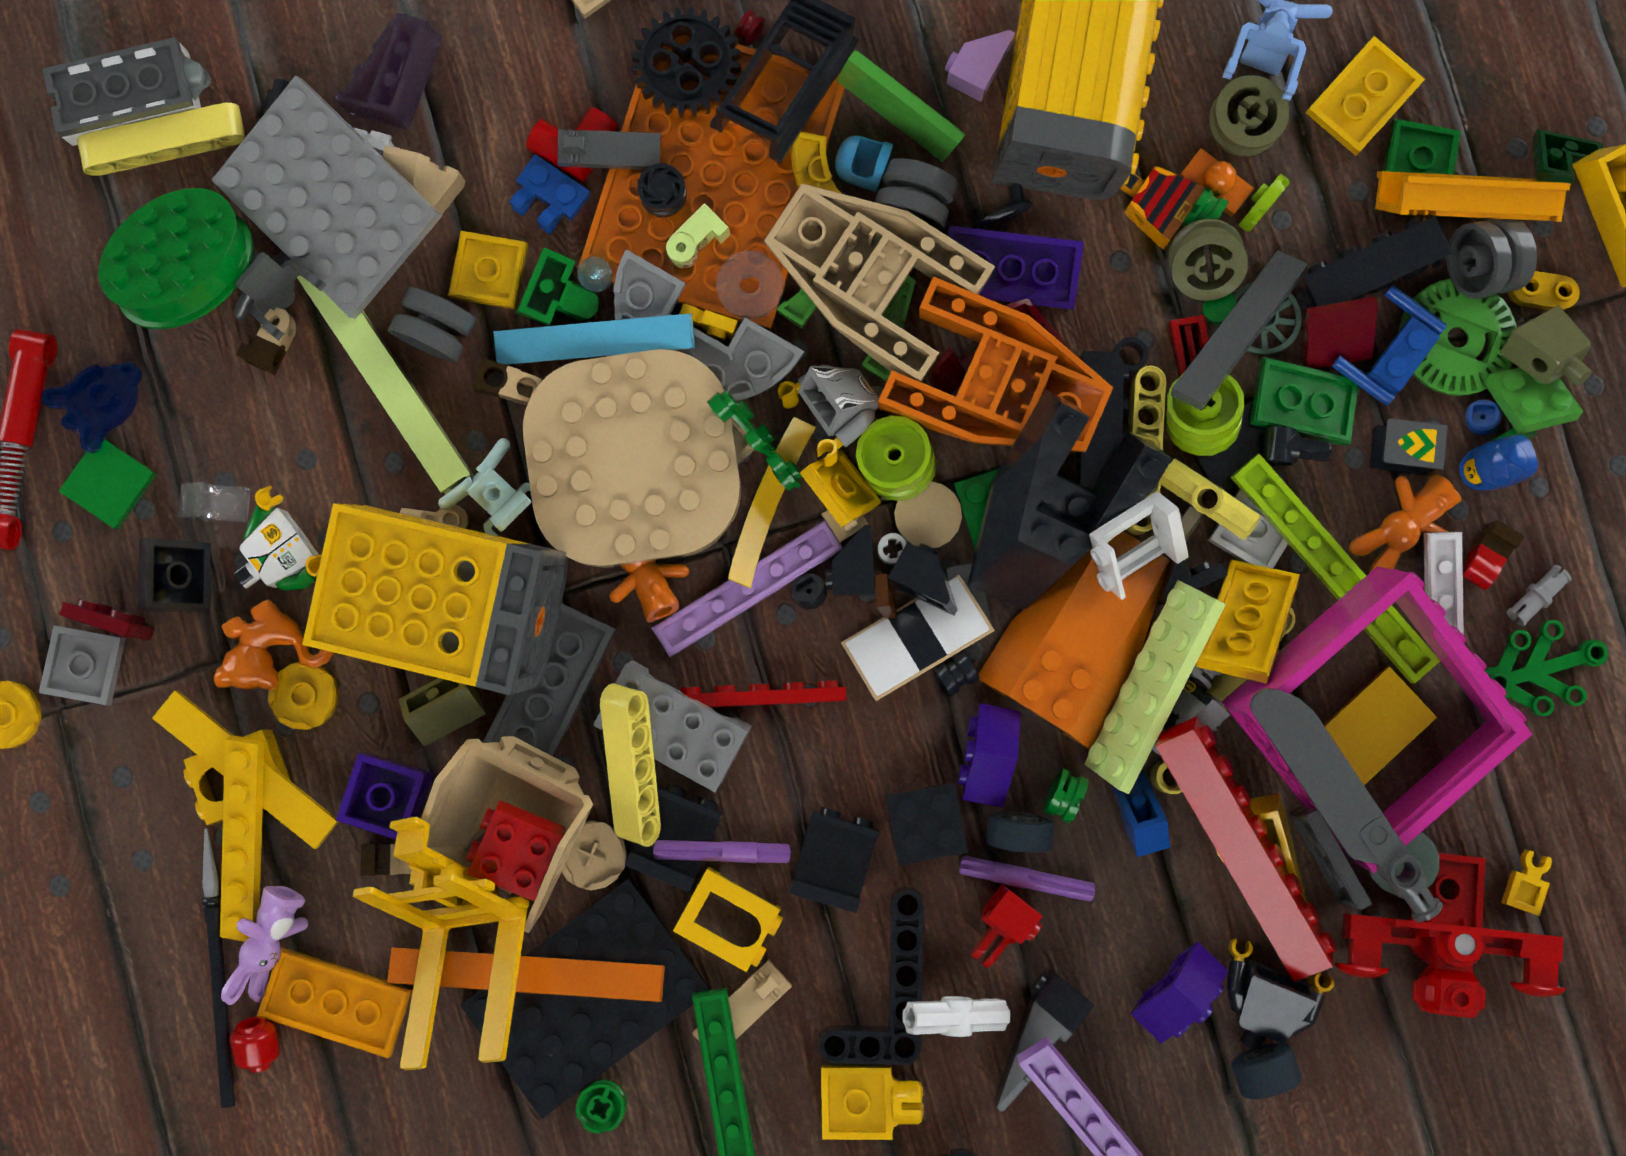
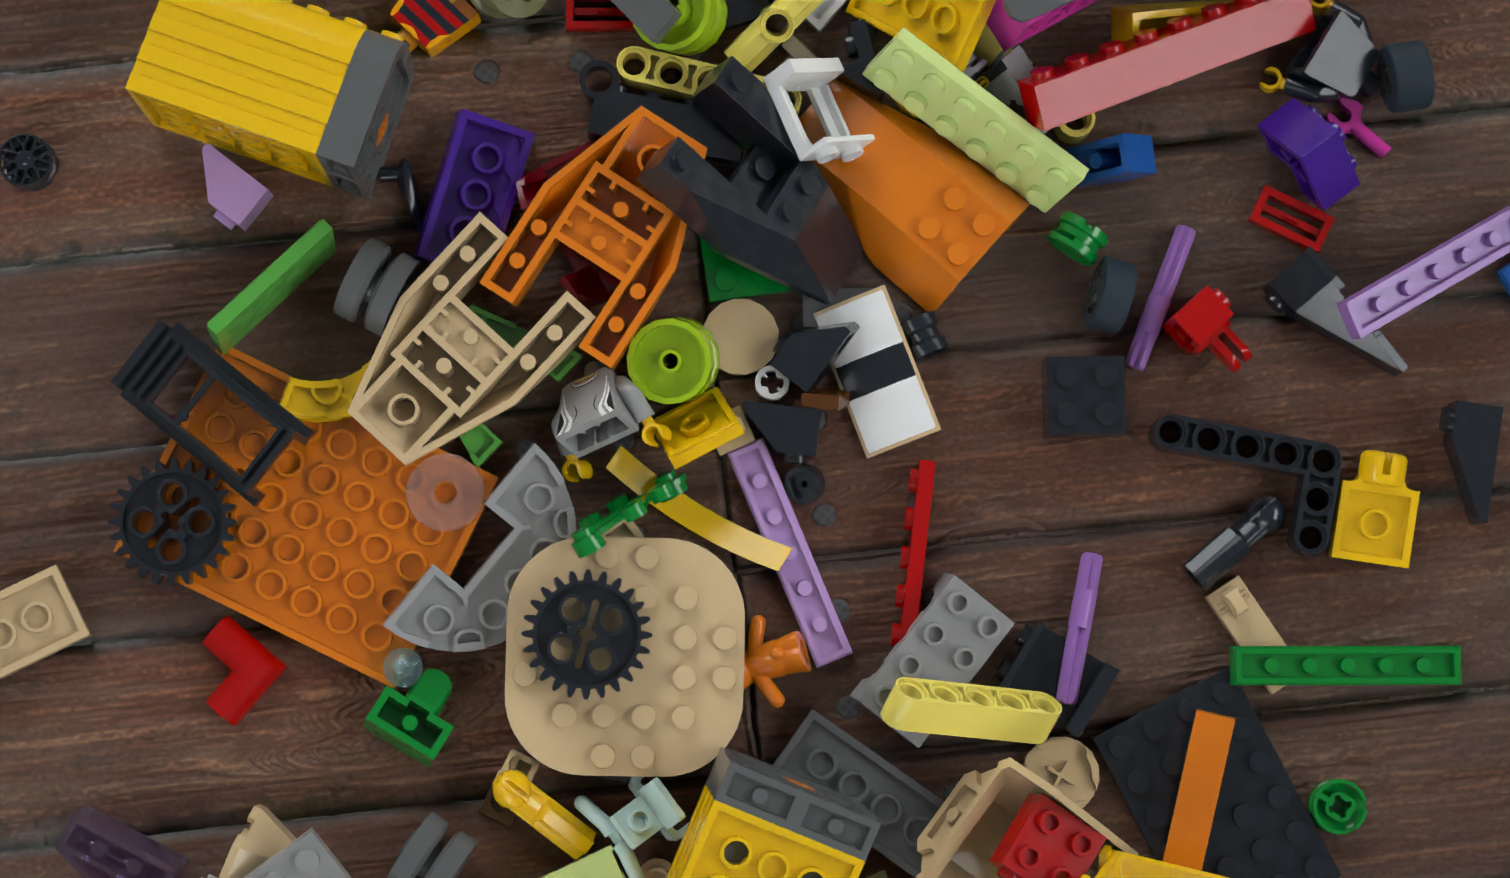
camera: 90 degrees left, 0 degrees up
yellow tile [448,231,528,310] -> none
medium azure tile [493,313,695,365] -> none
blue plate [509,154,591,235] -> none
dark grey hinge [557,129,661,170] -> none
black wheel [637,163,687,217] -> none
yellowish green leg [666,203,731,268] -> none
yellow panel [673,867,783,972] -> none
yellow plate [679,303,739,342] -> none
dark red bush [735,10,765,45] -> none
black panel [789,806,880,913] -> none
dark azure helmet [835,135,893,192] -> none
white piece [903,996,1010,1037] -> none
dark purple brick [958,703,1021,808] -> none
none -> yellow piece [492,770,596,860]
none -> black gear [521,569,652,700]
none -> black piece [1182,496,1285,591]
none -> red tile [1247,185,1335,253]
none -> dark pink bar [1324,98,1391,159]

